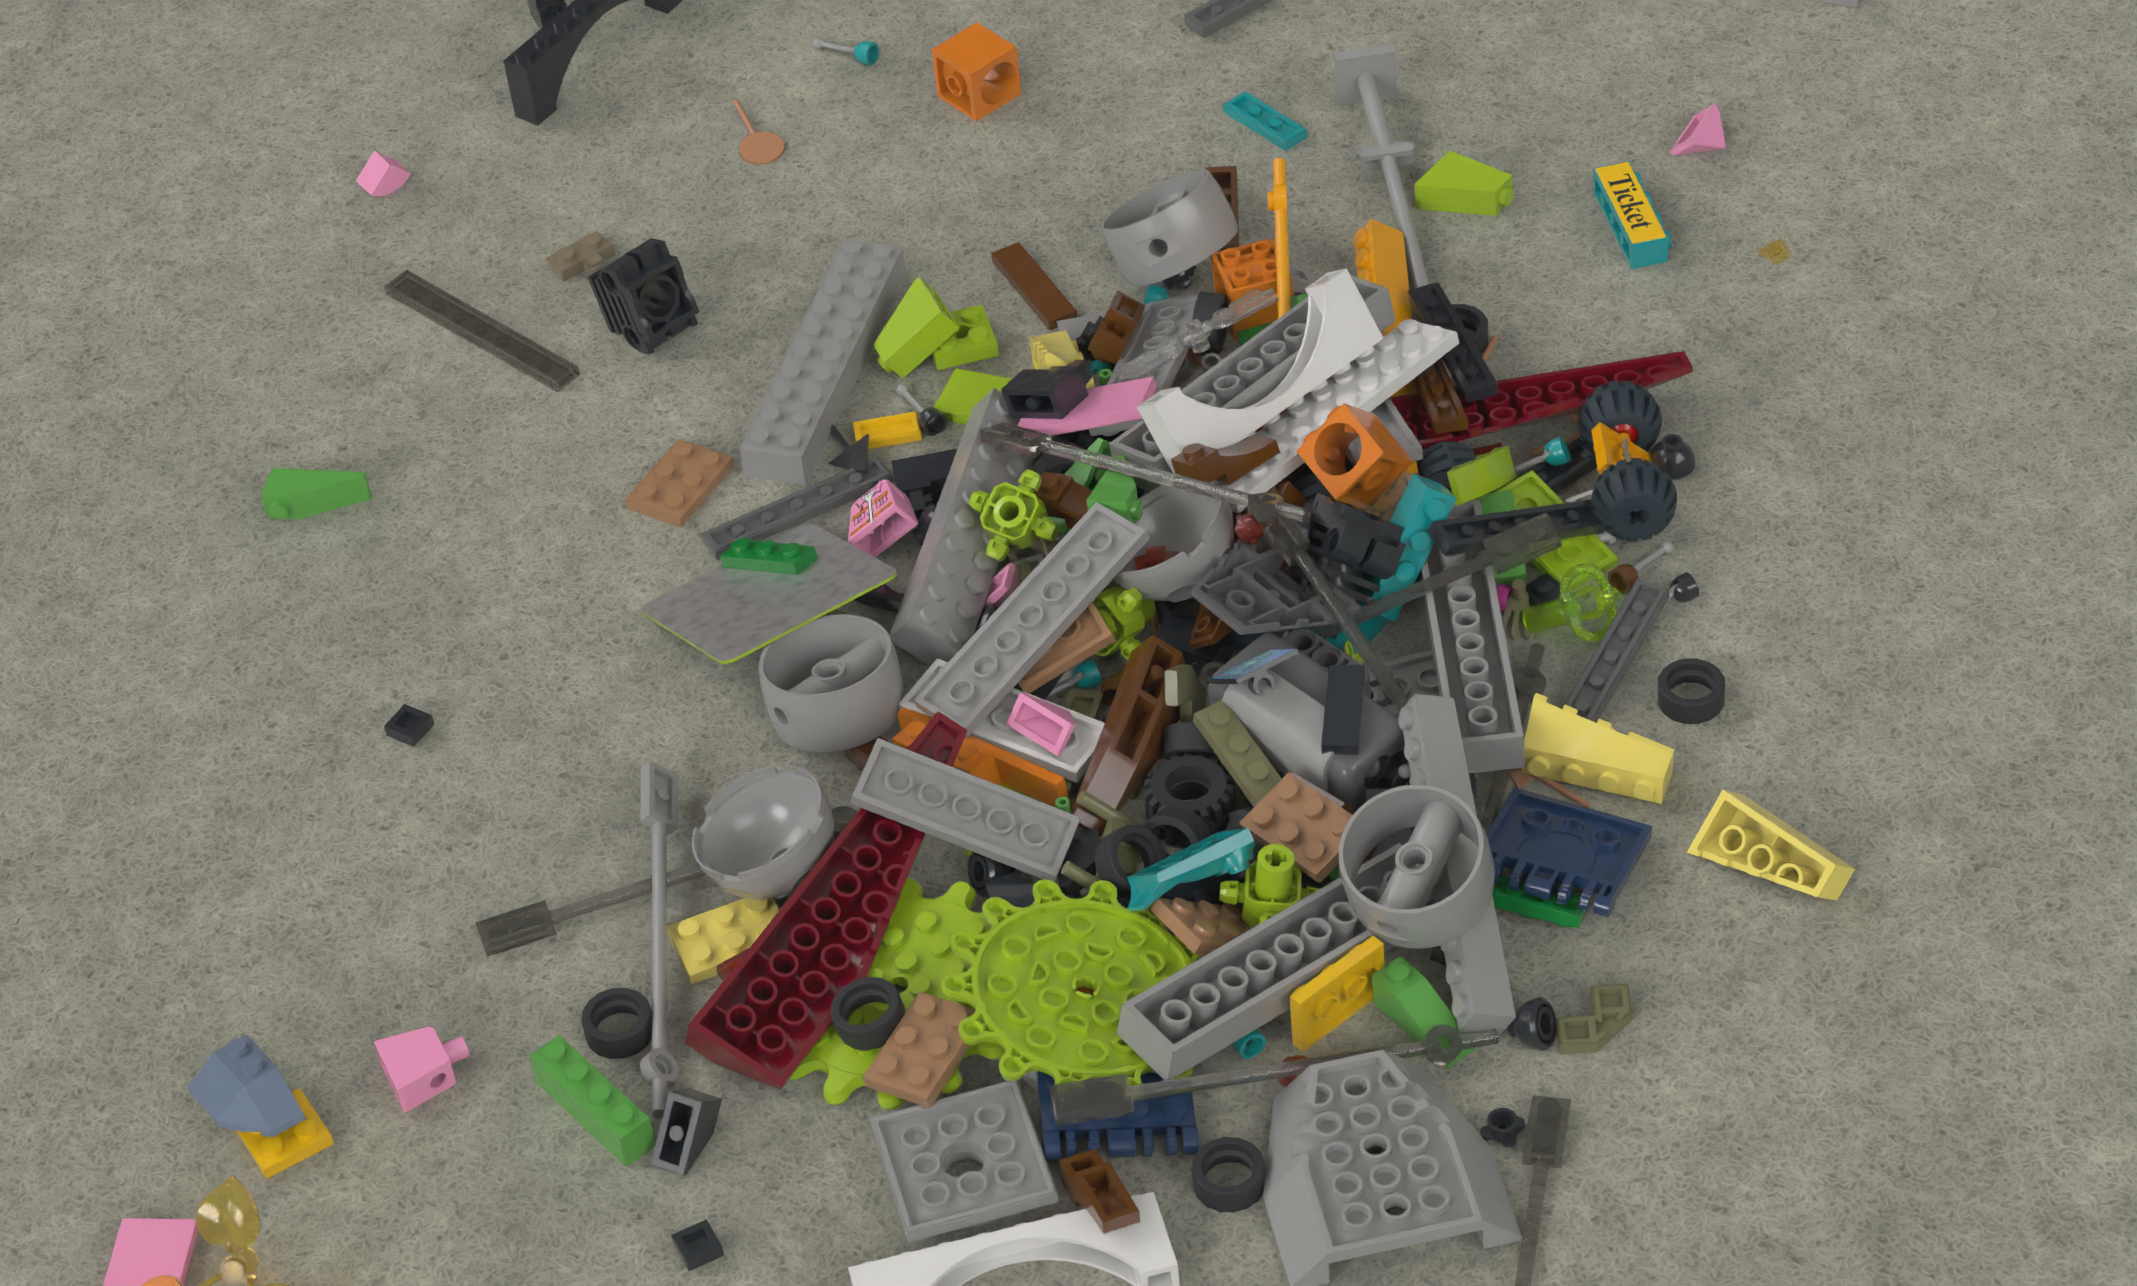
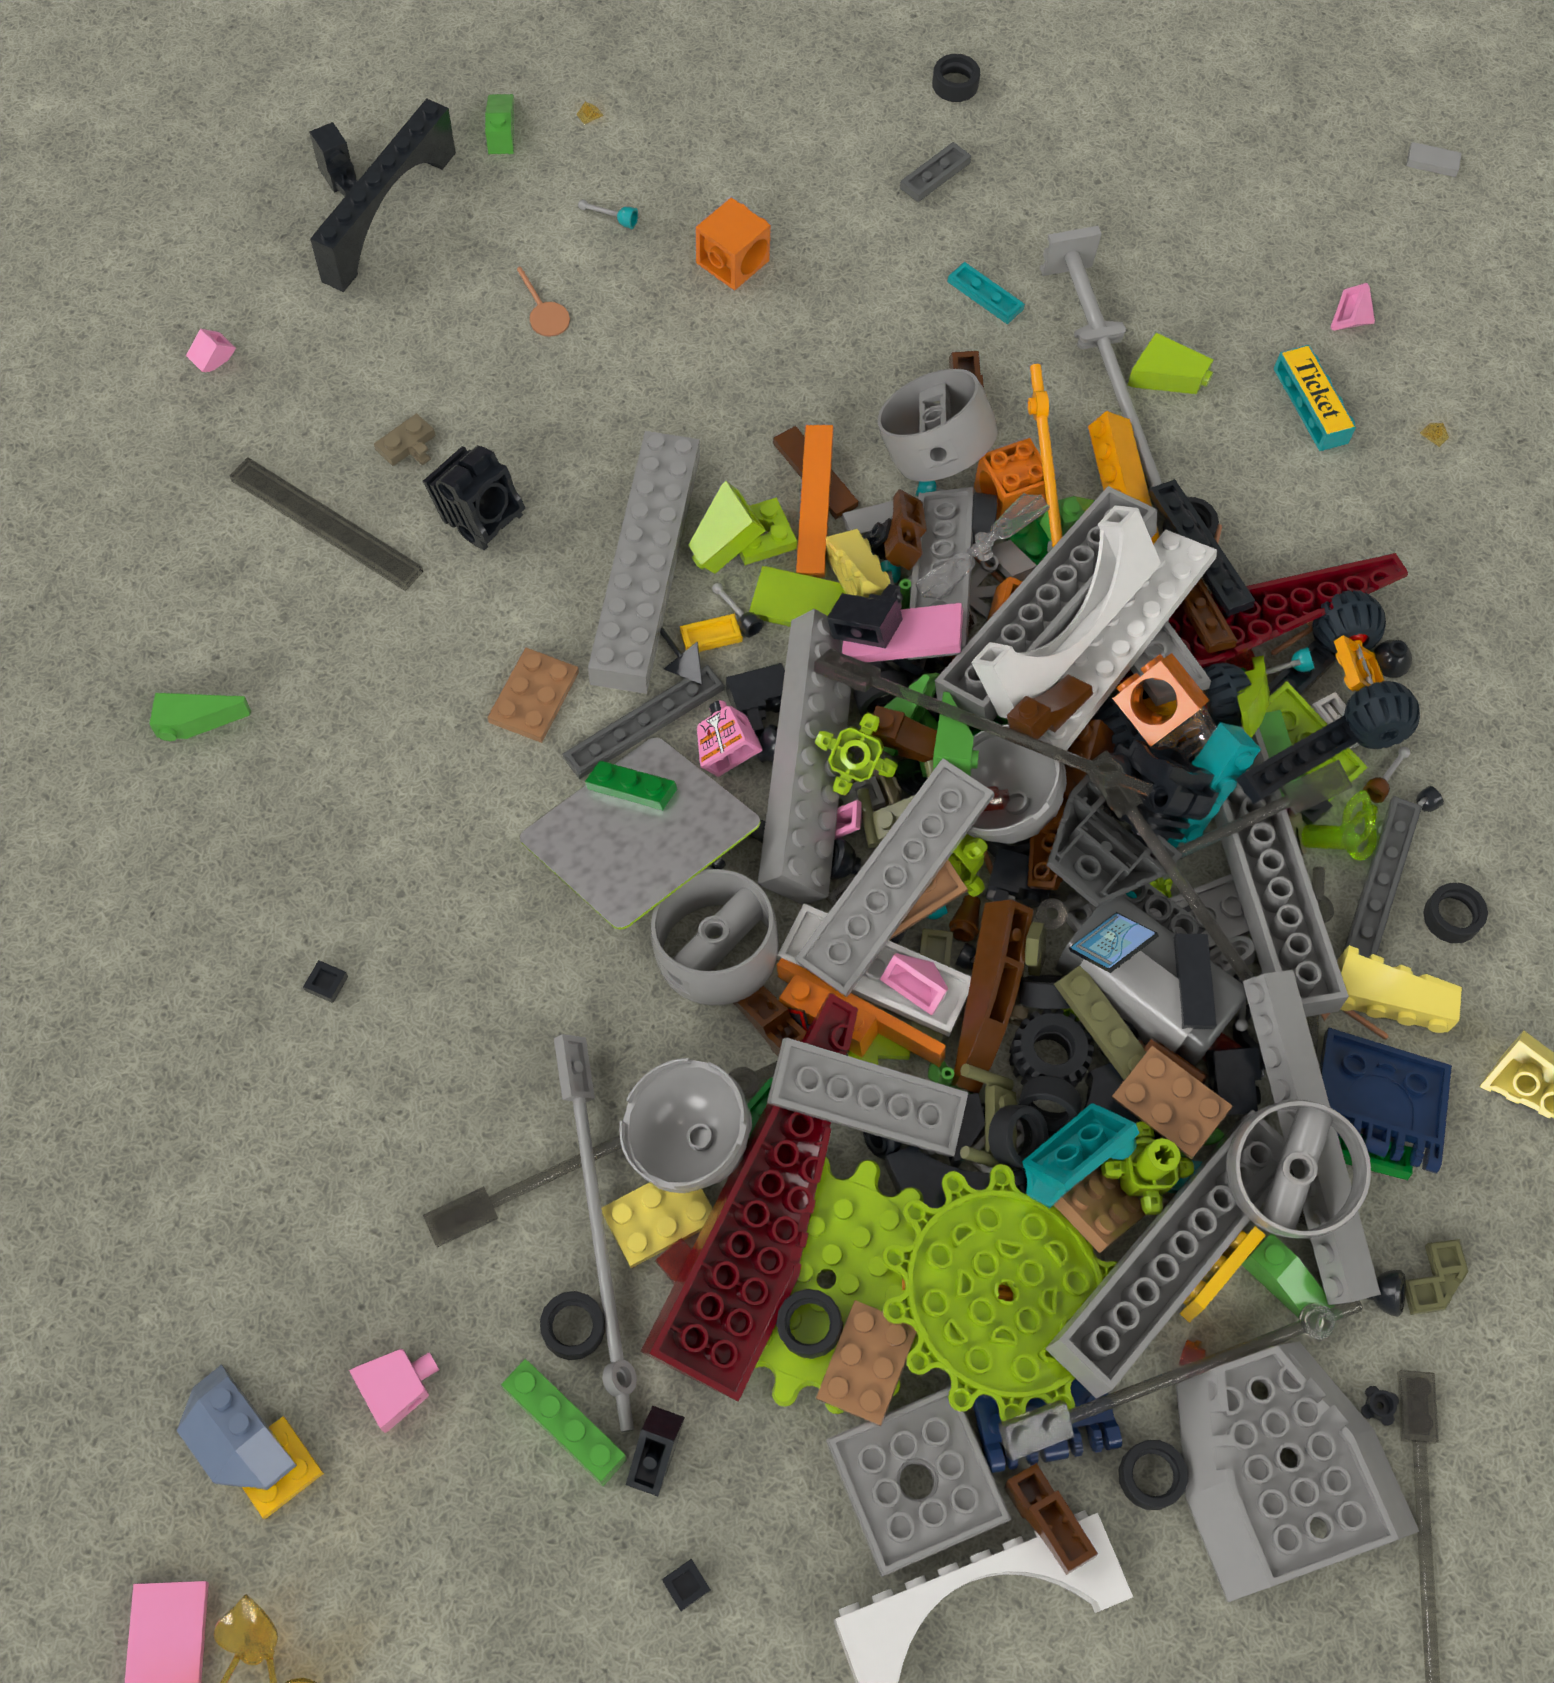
camera: 15 degrees left, 20 degrees up
clear red plate [1234,512,1265,546] -> none
none -> orange tile [796,425,834,578]

